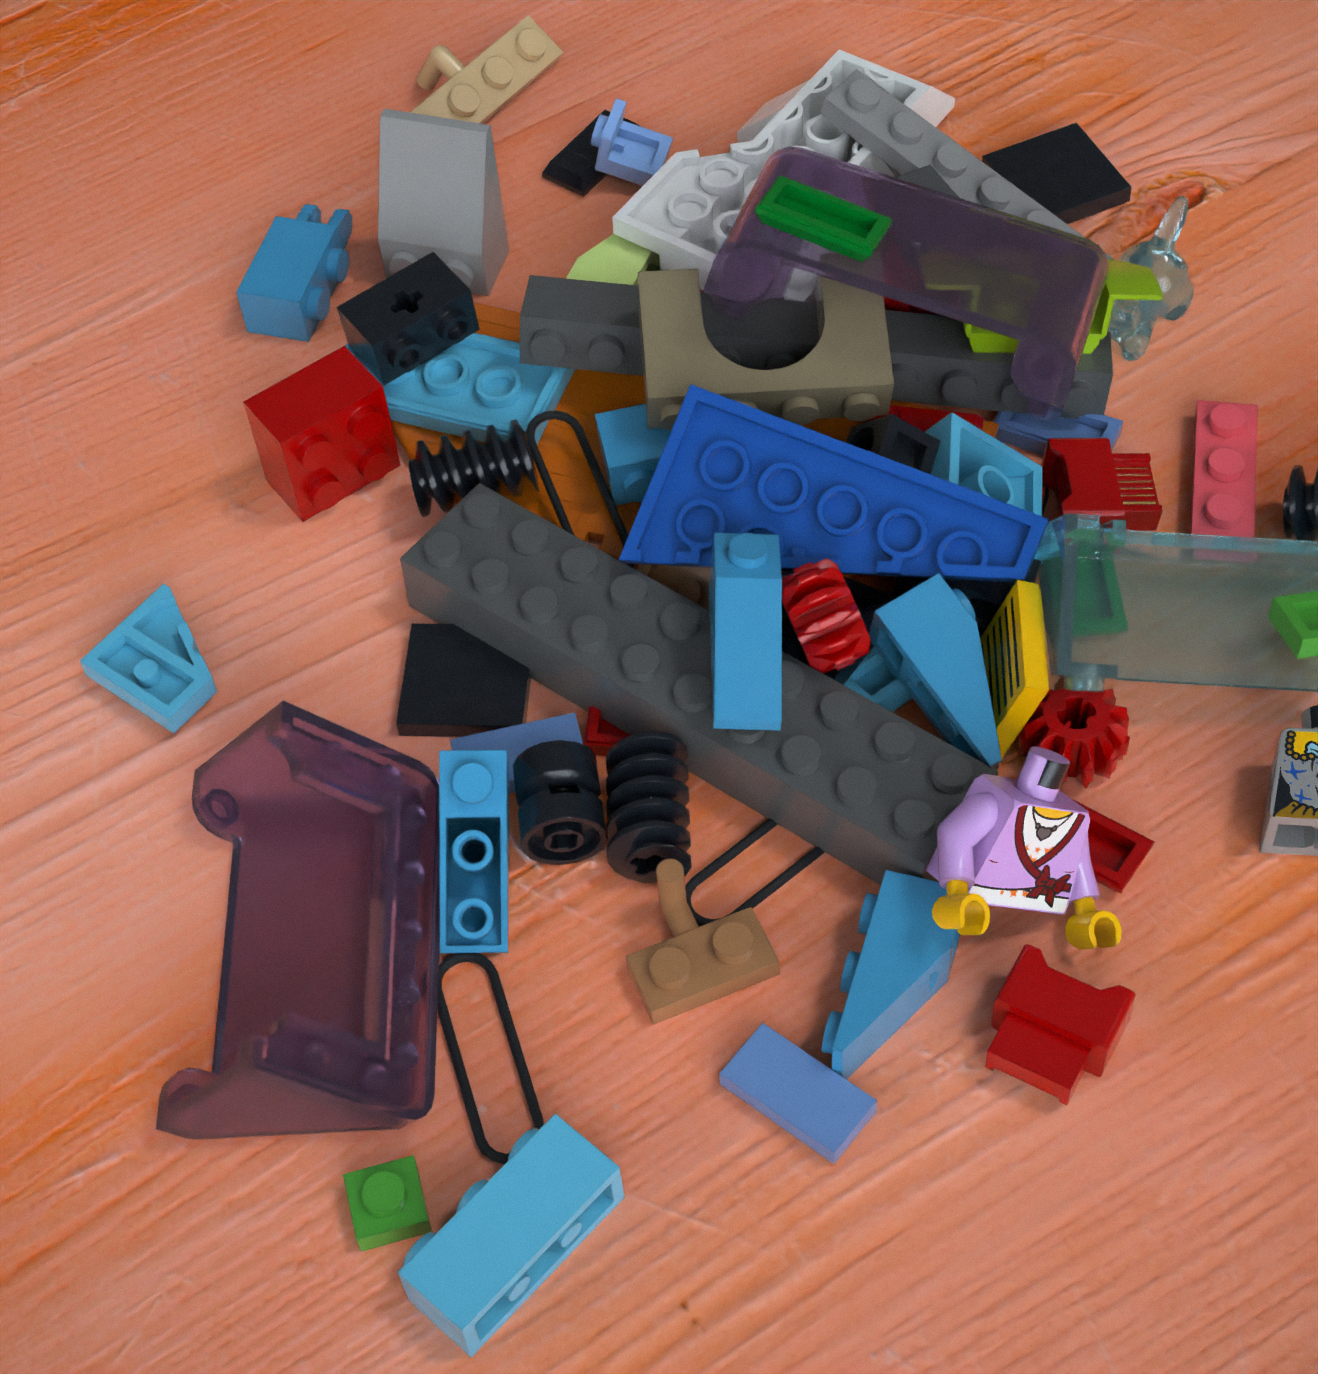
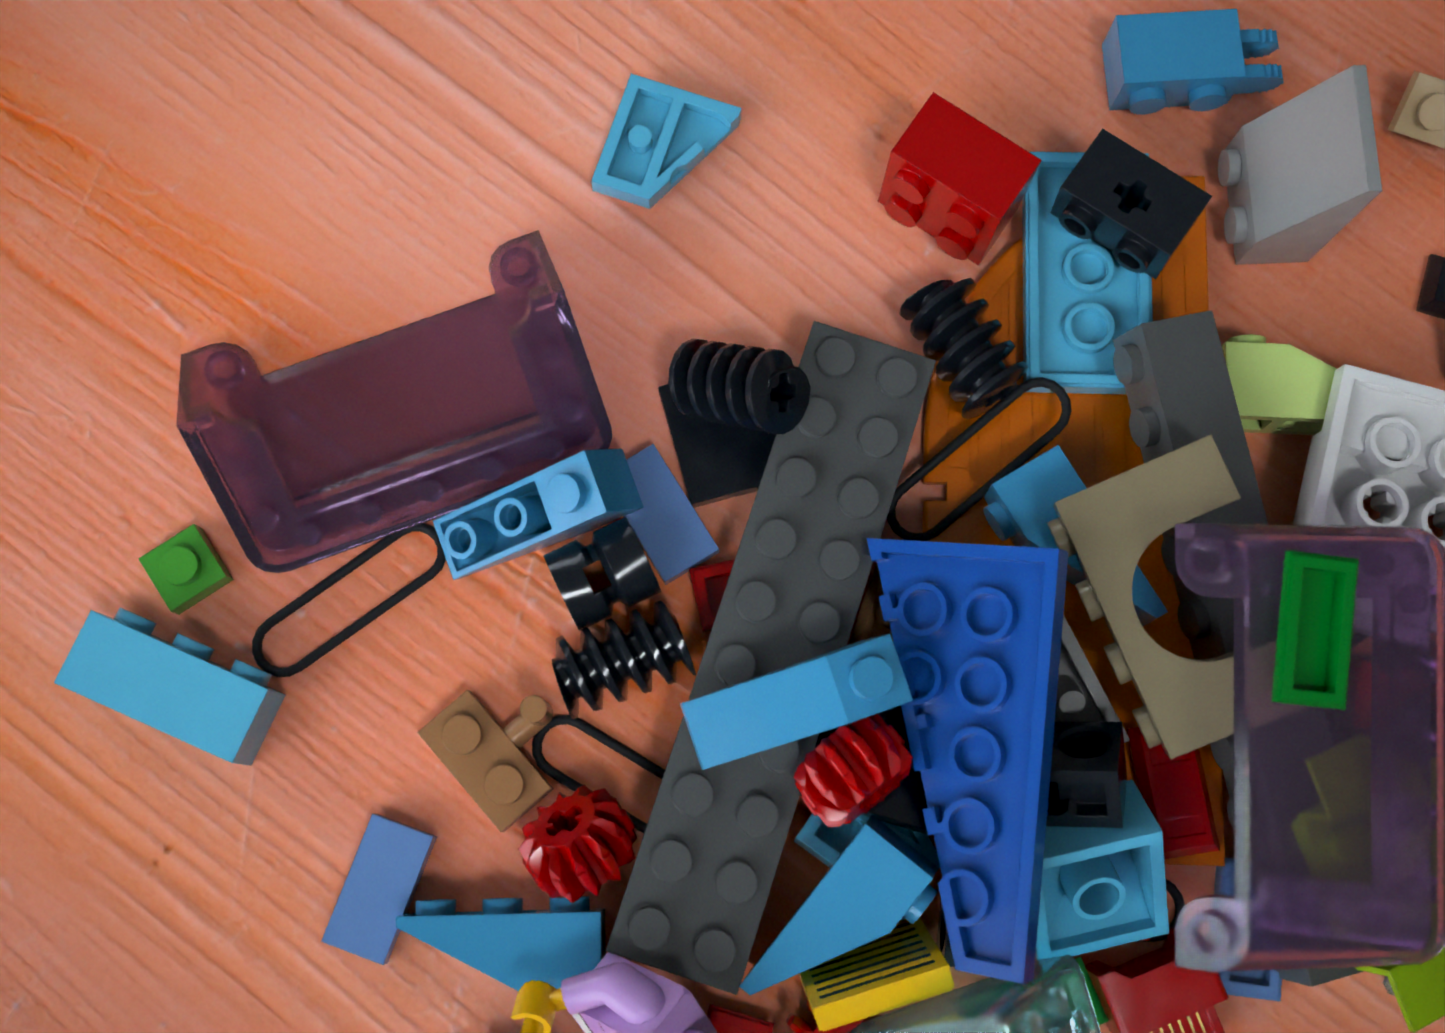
camera: 65 degrees right, 25 degrees up
none -> red gear [518,785,638,904]
none -> black piece [668,338,811,435]

